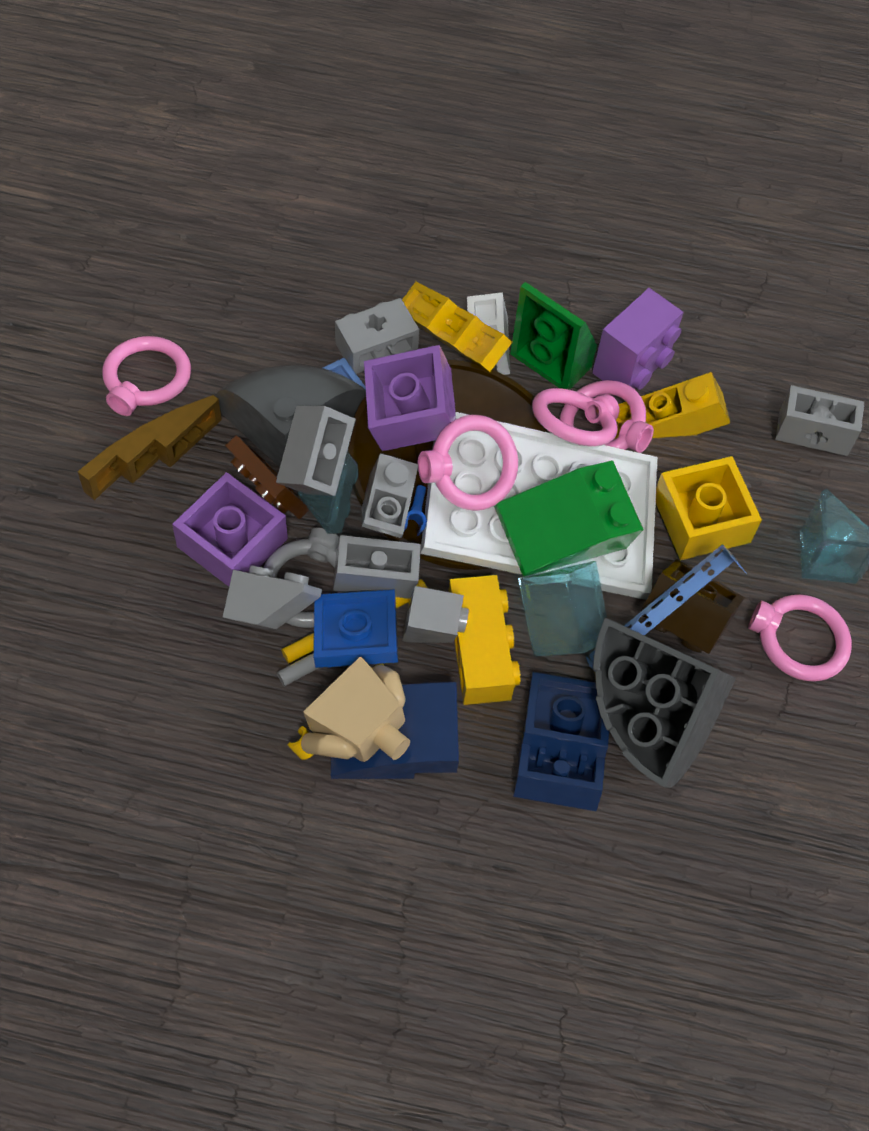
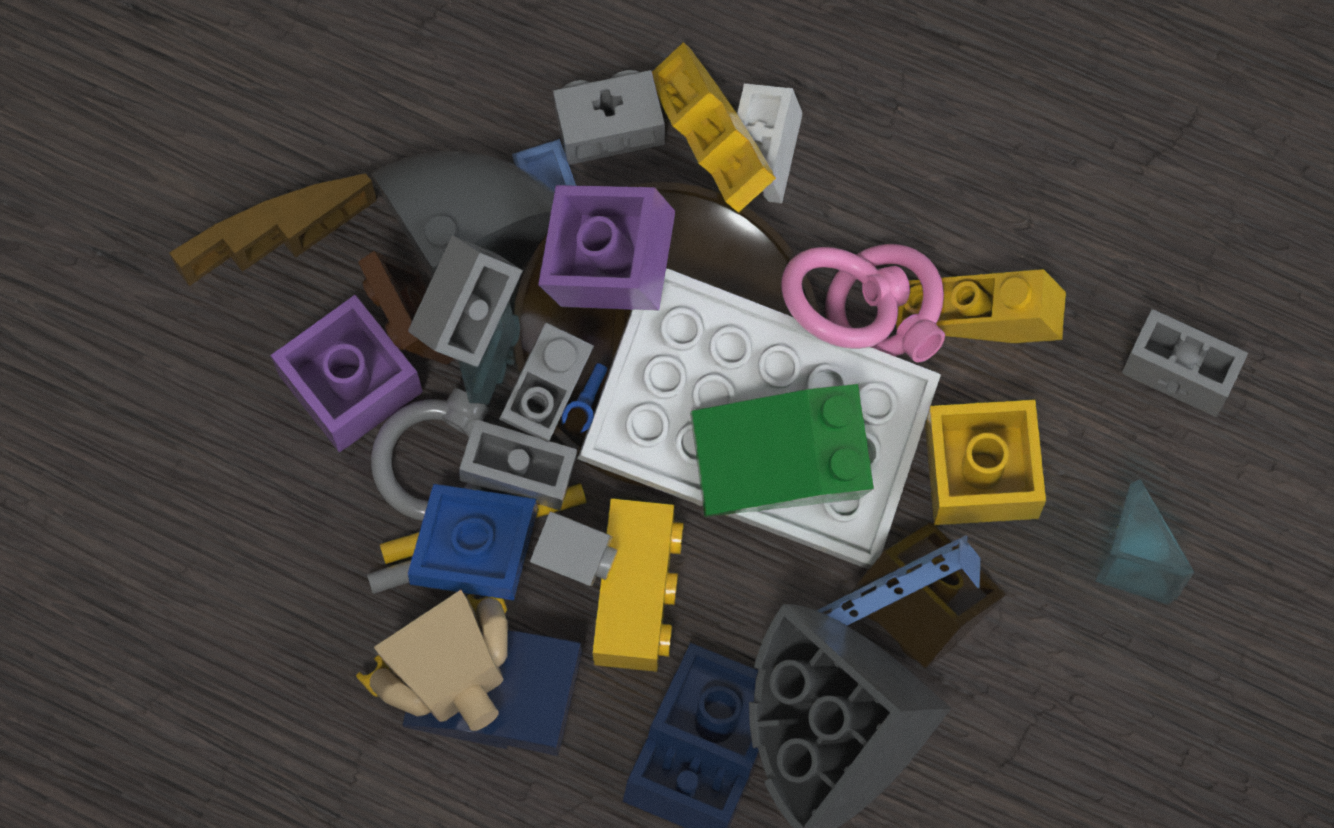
camera: 20 degrees right, 10 degrees up
bright pink piece [102,336,191,416] -> none
light grey slope [223,566,322,629] -> none
bright pink piece [418,415,518,511] -> none
green slope [510,282,597,390] -> none
clear light blue slope [518,561,607,656] -> none
medium lavender brick [593,288,683,390] -> none
bright pink piece [748,594,852,682] -> none

